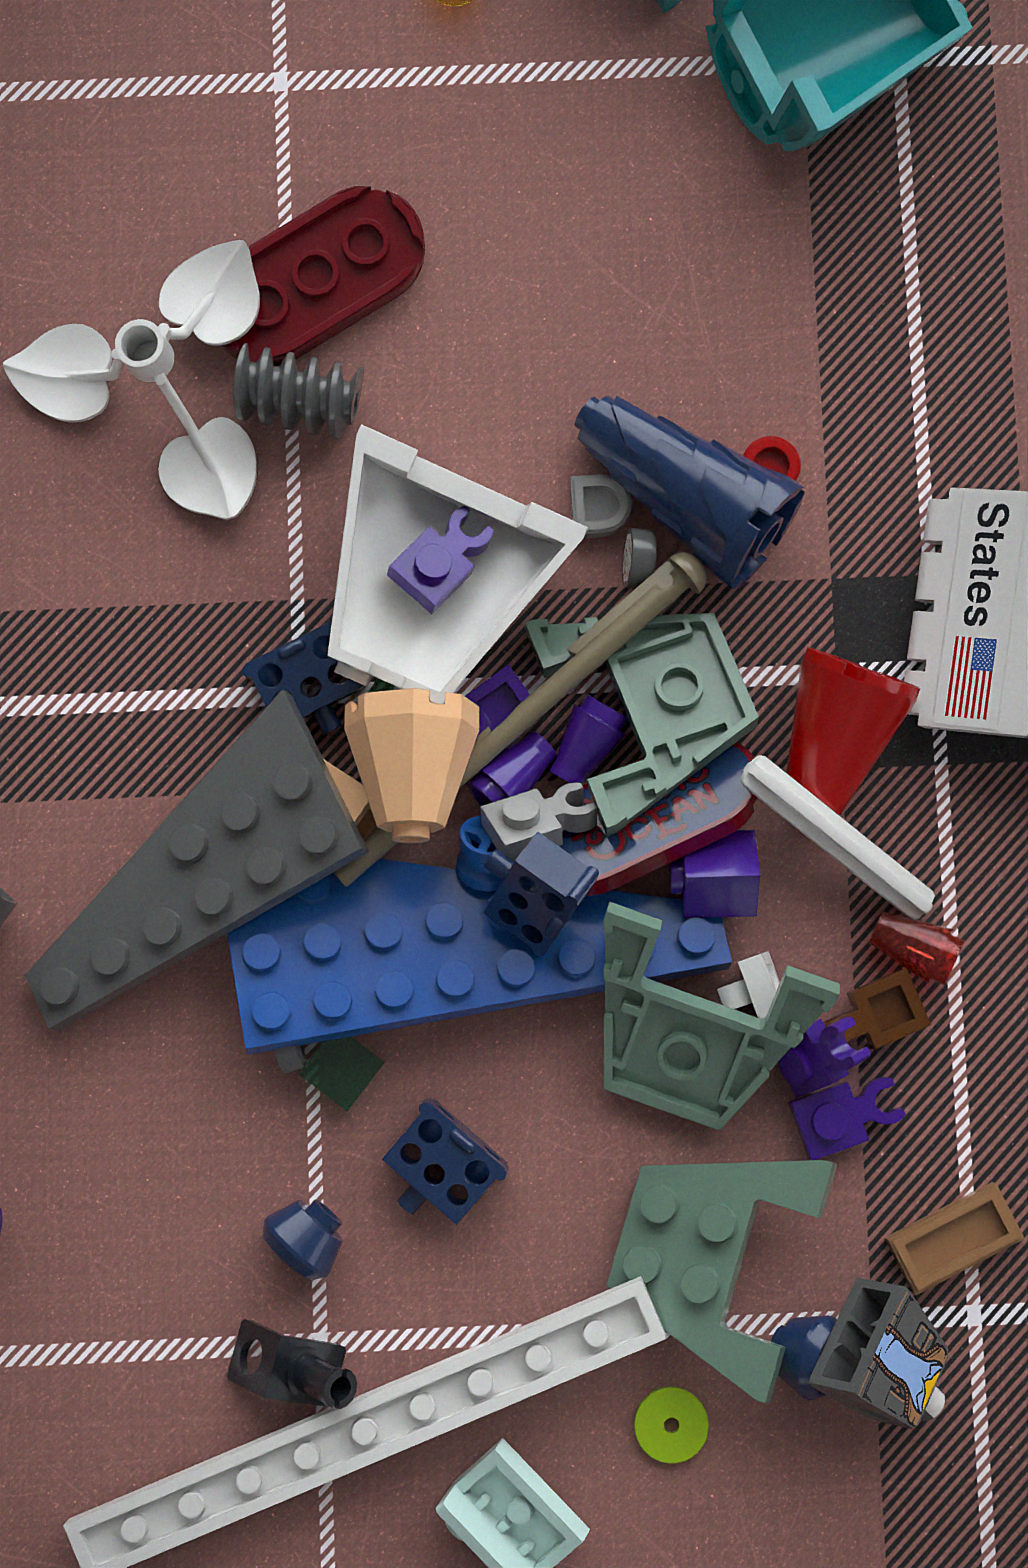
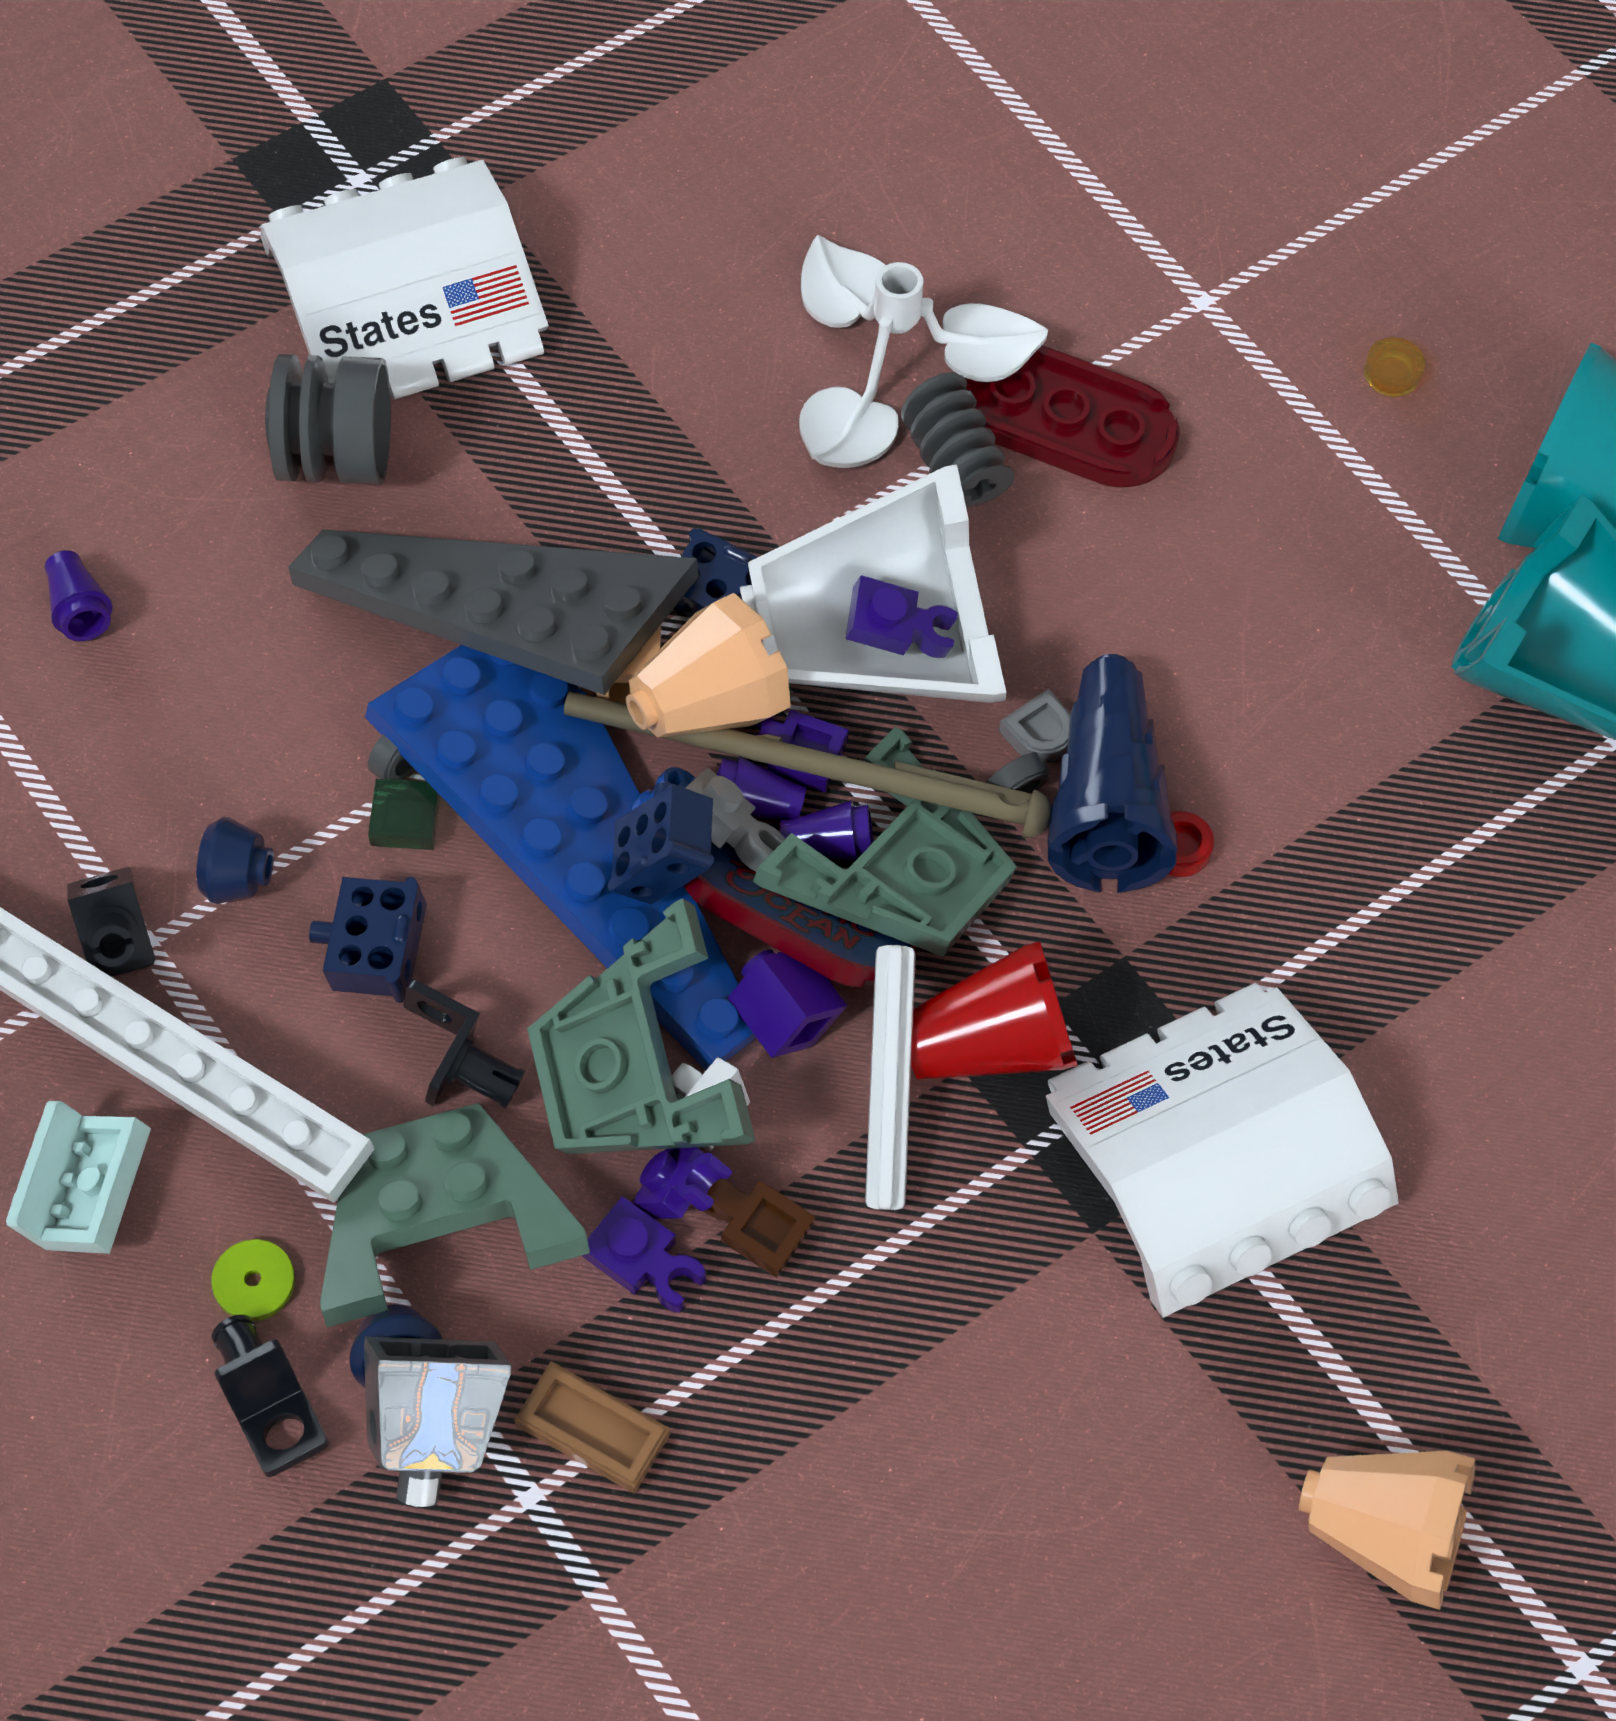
camera: 55 degrees right, 20 degrees down
clear red cone [869,911,965,985] -> none
none -> black bracket [211,1314,329,1477]
none -> black bracket [403,980,526,1109]

